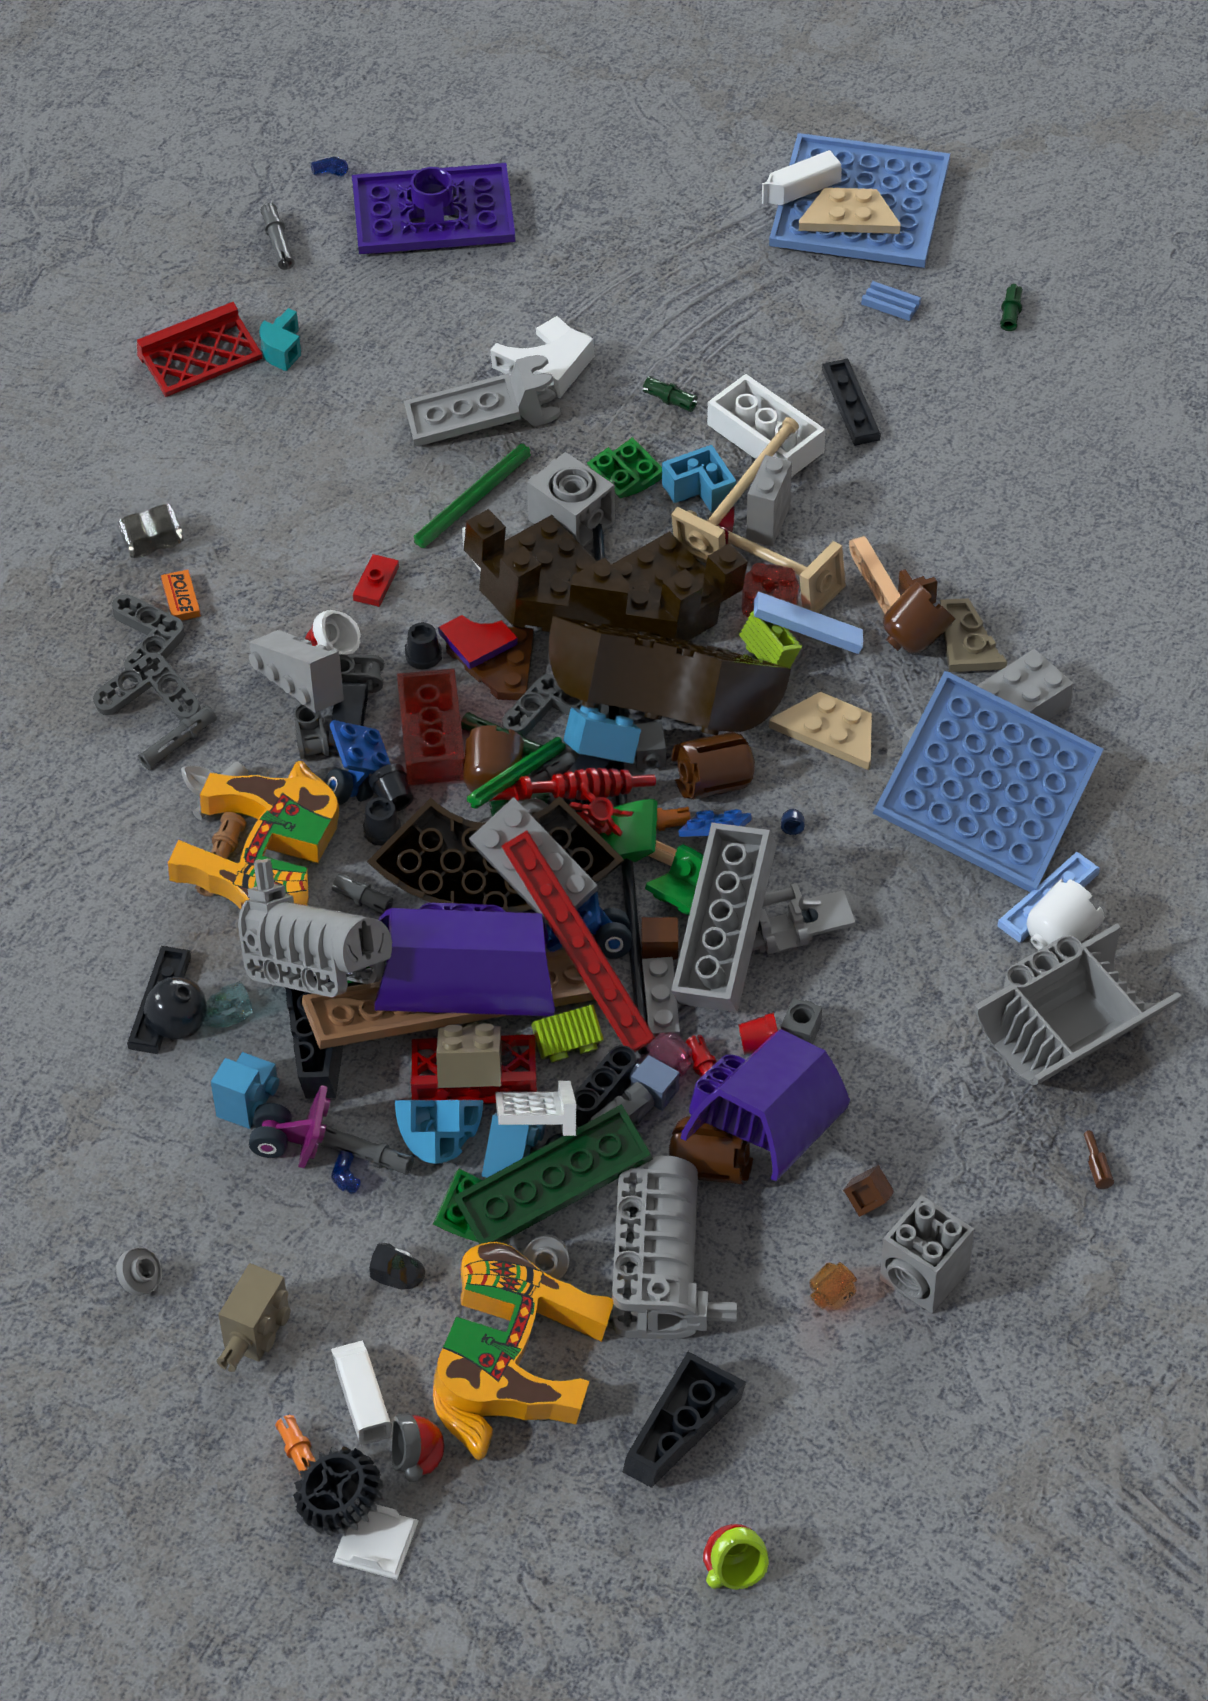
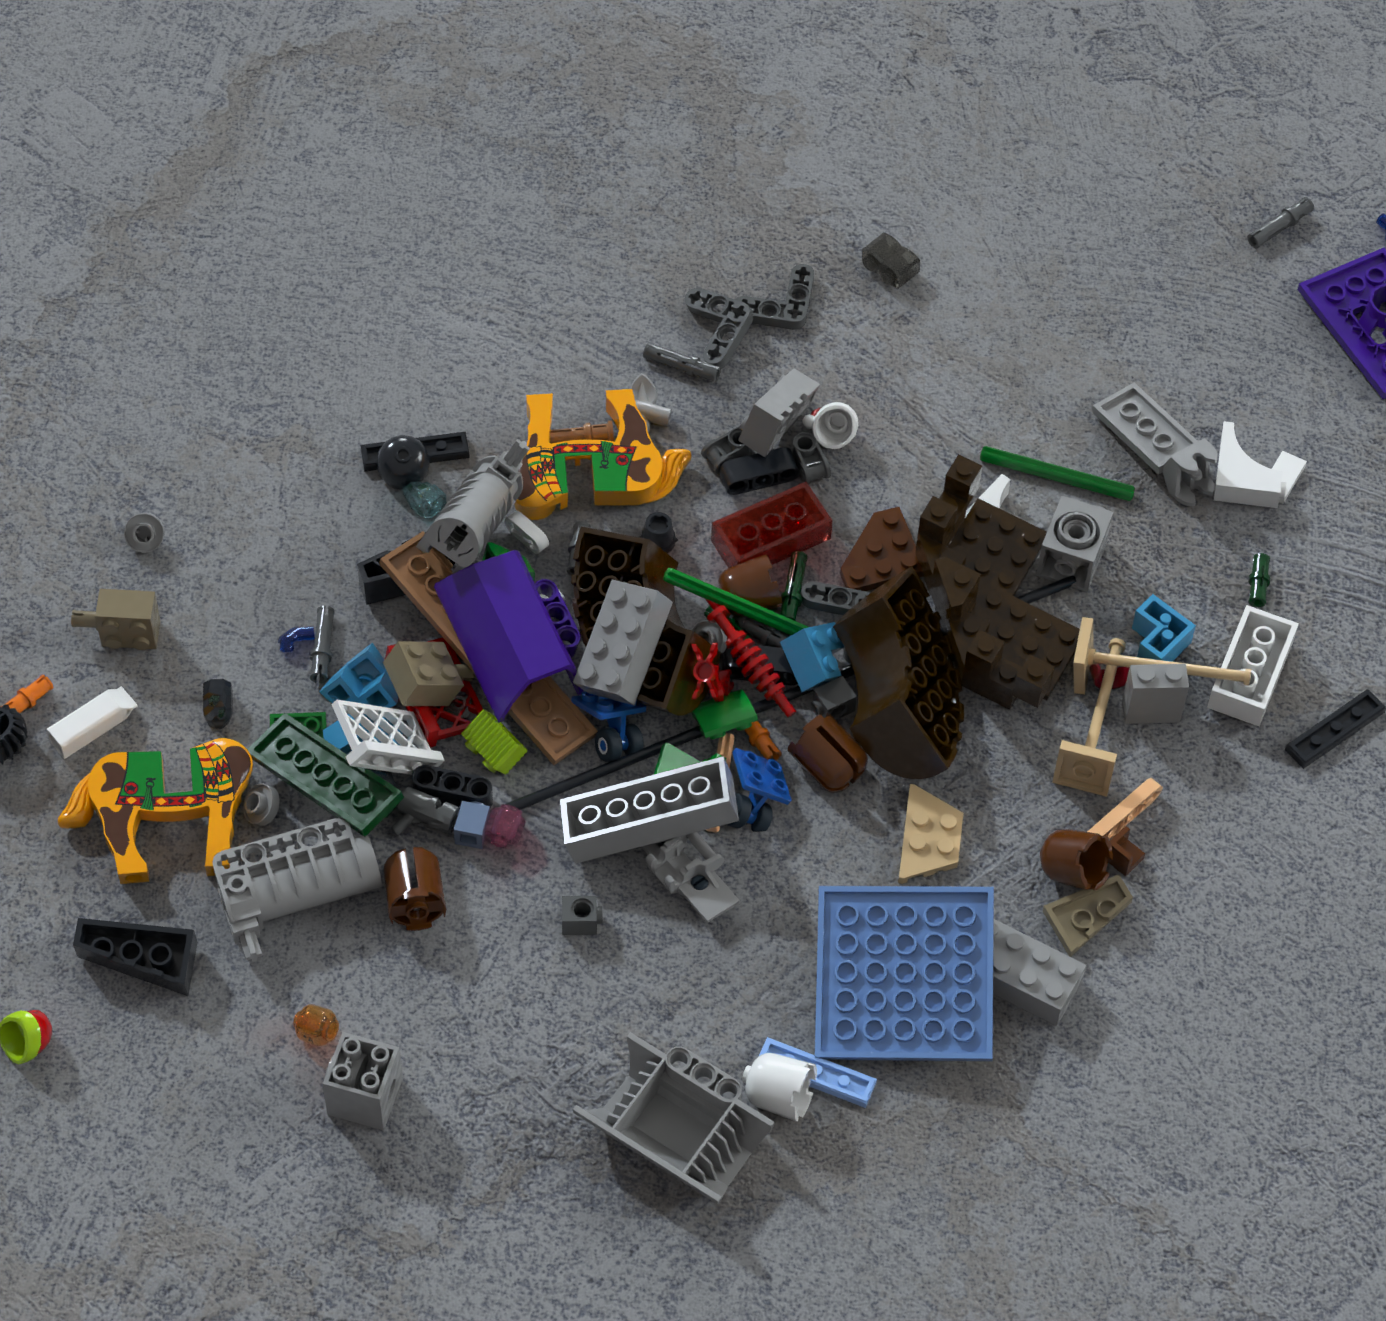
camera: 65 degrees right, 5 degrees up
red fence [137,302,262,397] -> none
orange tile [161,570,201,621] -> none
dark azure brick [211,1052,280,1129] -> none
plate [249,1085,330,1168] -> none
teal brick [259,308,301,371] -> none
blue plate [324,720,390,805] -> none
red plate [353,554,399,607] -> none
black piece [369,763,414,812] -> none
piece [391,1413,445,1482] -> none
black piece [405,622,442,670] -> none
red tile [438,615,518,669] -> none
red tile [501,830,656,1053] -> none
green slope [587,437,662,499] -> none
reddish brown panel [642,917,678,960] -> none
light grey plate [642,957,680,1040] -> none
dark purple panel [680,1029,850,1181] -> none
red pin [685,1035,717,1077] -> none
red piece [738,1012,778,1055] -> none
lime brick [739,611,802,668] -> none
clear red brick [741,563,799,617] -> none
light blue tile [754,592,863,654] -> none
dark blue hinge [781,809,805,835] -> none
reddish brown panel [843,1165,894,1217] -> none
reddish brown axle [1084,1130,1114,1189] -> none

